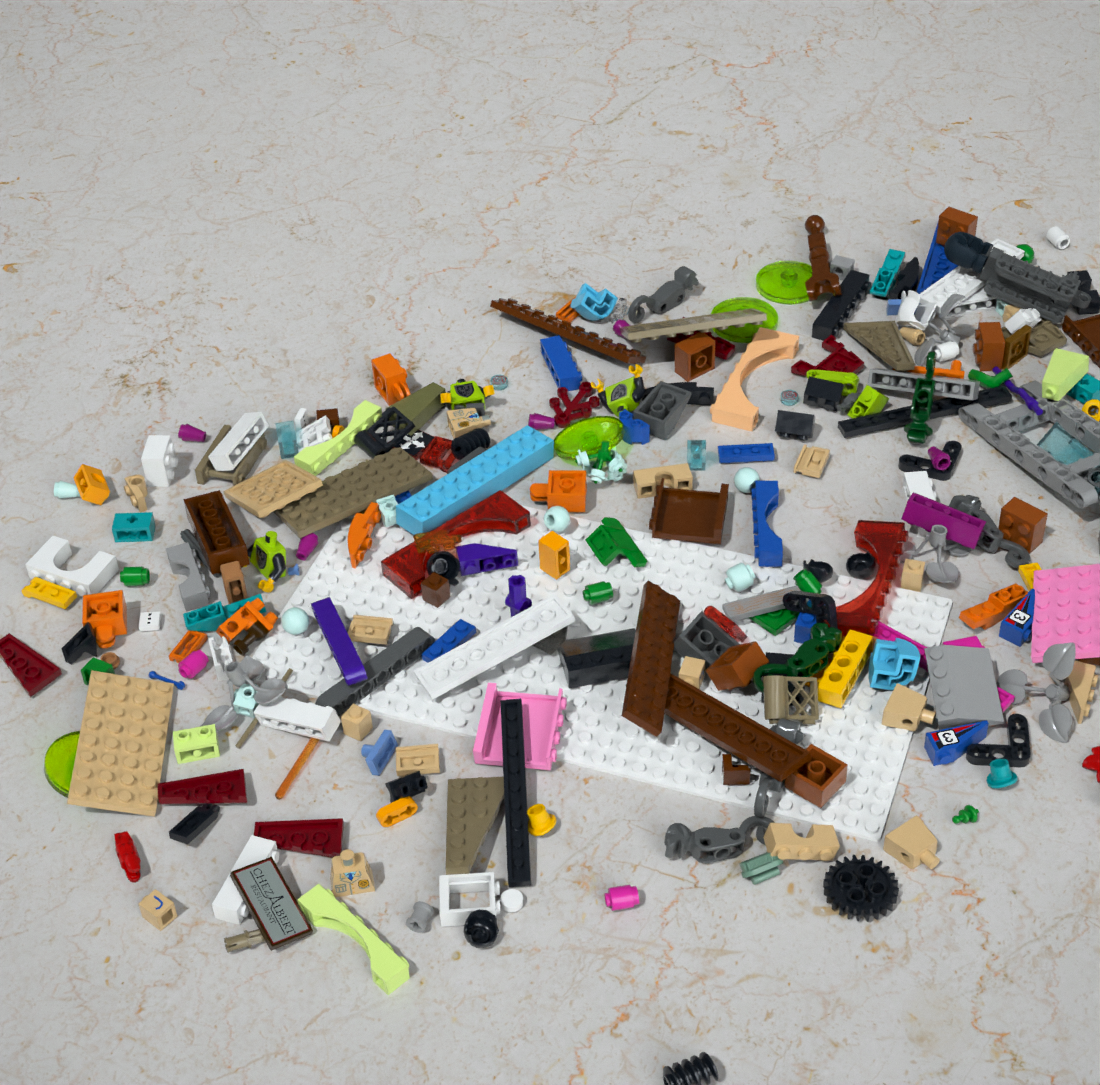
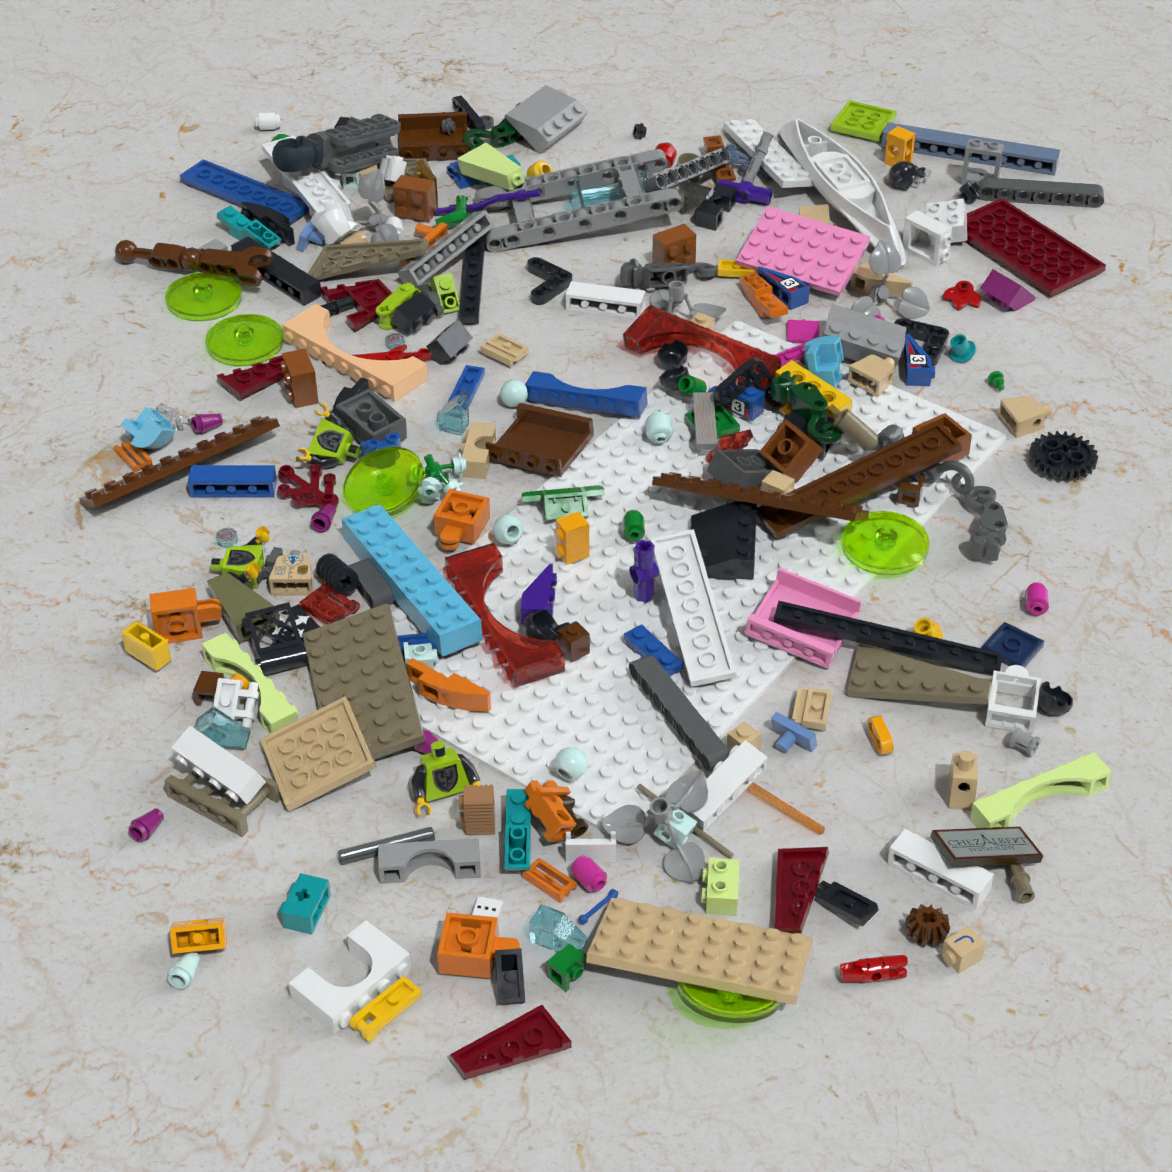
camera: 75 degrees left, 0 degrees up
medium nougat plate [101,652,120,669] -> none
green brick [120,566,150,586] -> none
tan plate [124,475,148,513] -> none
white brick [141,435,178,487] -> none
reddish brown brick [183,490,250,574] -> none
dark red wing [254,818,344,858] -> none
white tile [294,408,309,432] -> none
dark purple beam [311,597,368,686] -> none
tan plate [348,615,393,645] -> none
black hips [385,770,428,803] -> none
clear orange bracket [413,530,462,554] -> none
dark tan plate [620,308,767,342] -> none
dark grey animal [628,266,699,324] -> none
sand green piece [740,852,783,885] -> none
tan arch [763,823,840,861] -> none
magenta brick [901,492,986,549] -> none
dark green animal [904,351,936,444] -> none
magenta cone [928,446,950,470] -> none
dark orange brick [936,207,978,246] -> none
none -> yellow brick [121,621,171,671]
none -> black axle [321,296,355,315]
none -> red sword [322,345,431,365]
none -> clear light blue slope [529,904,588,953]
none -> clear neon green dish [841,511,930,575]
none -> reddish brown gear [905,904,950,948]
none -> dark blue tile [982,622,1044,668]

